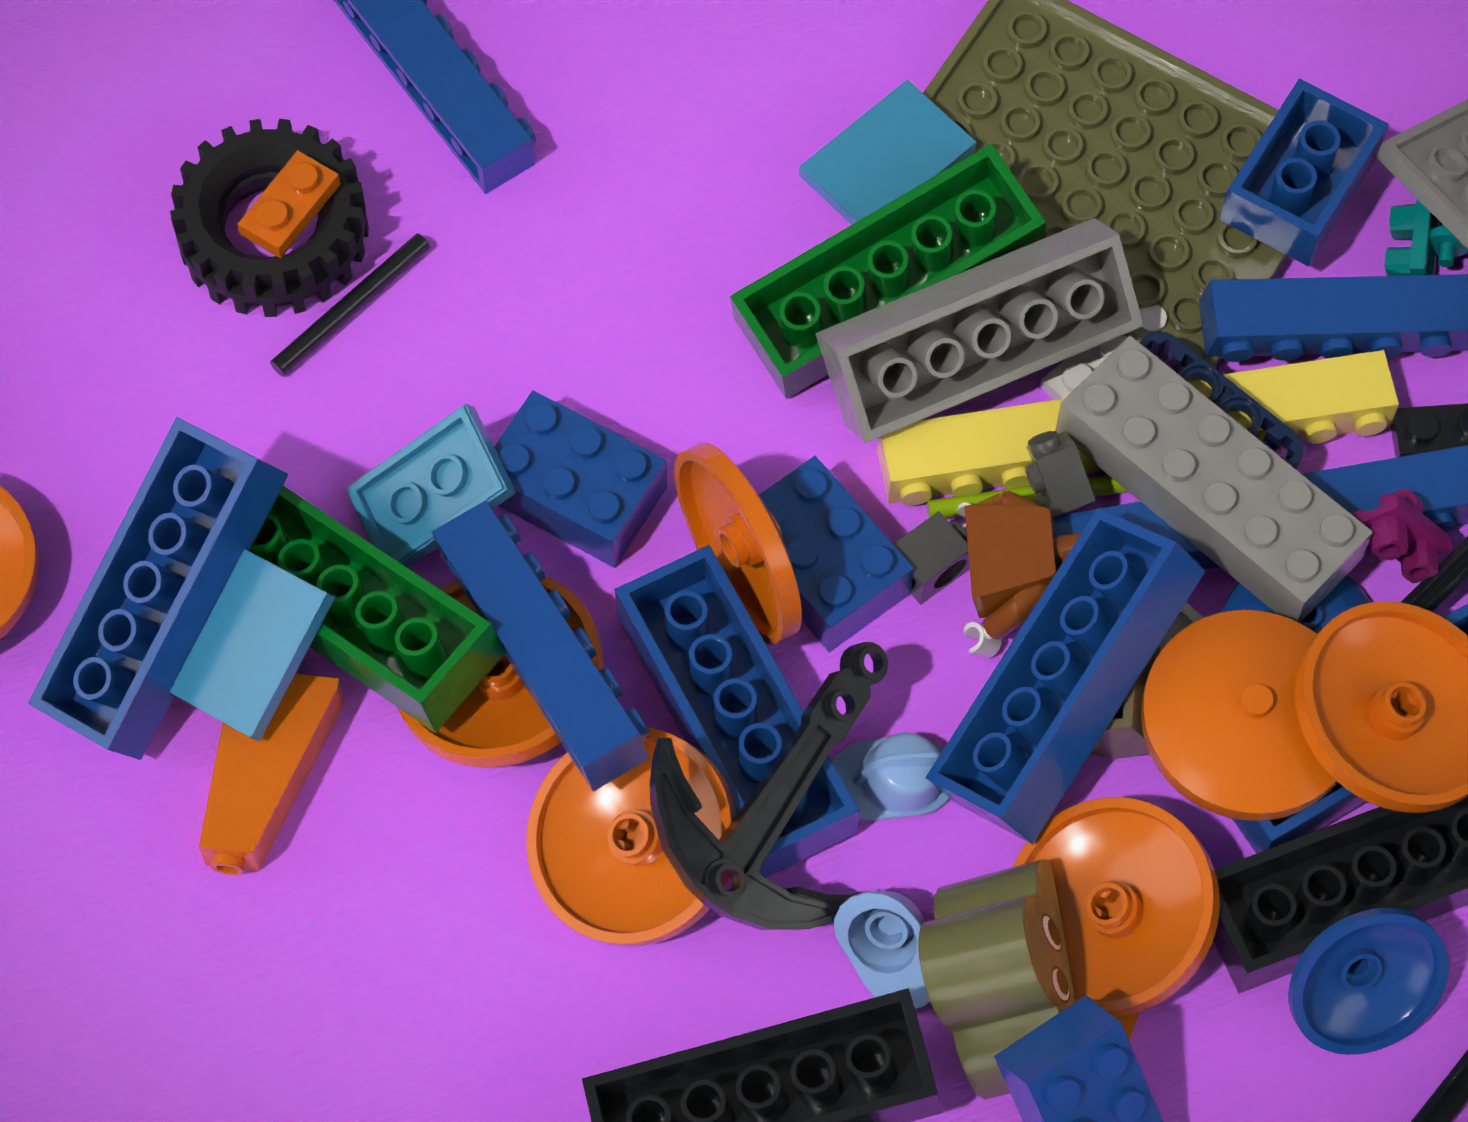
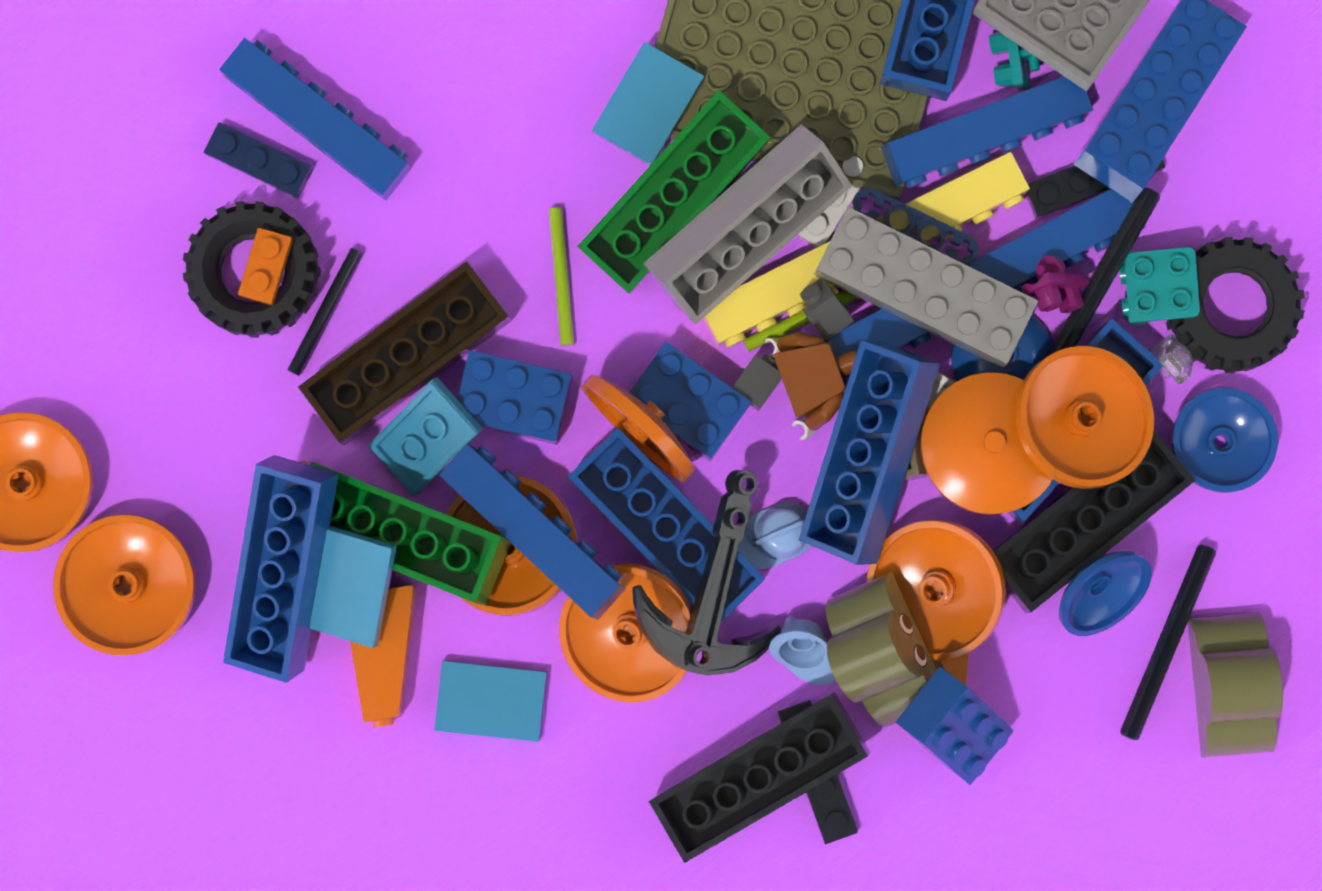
camera: 15 degrees left, 20 degrees up
none -> dark blue plate [203,122,313,199]
none -> dark brown brick [298,261,511,446]
none -> dark azure tile [434,661,547,742]
none -> lime bar [549,207,574,346]

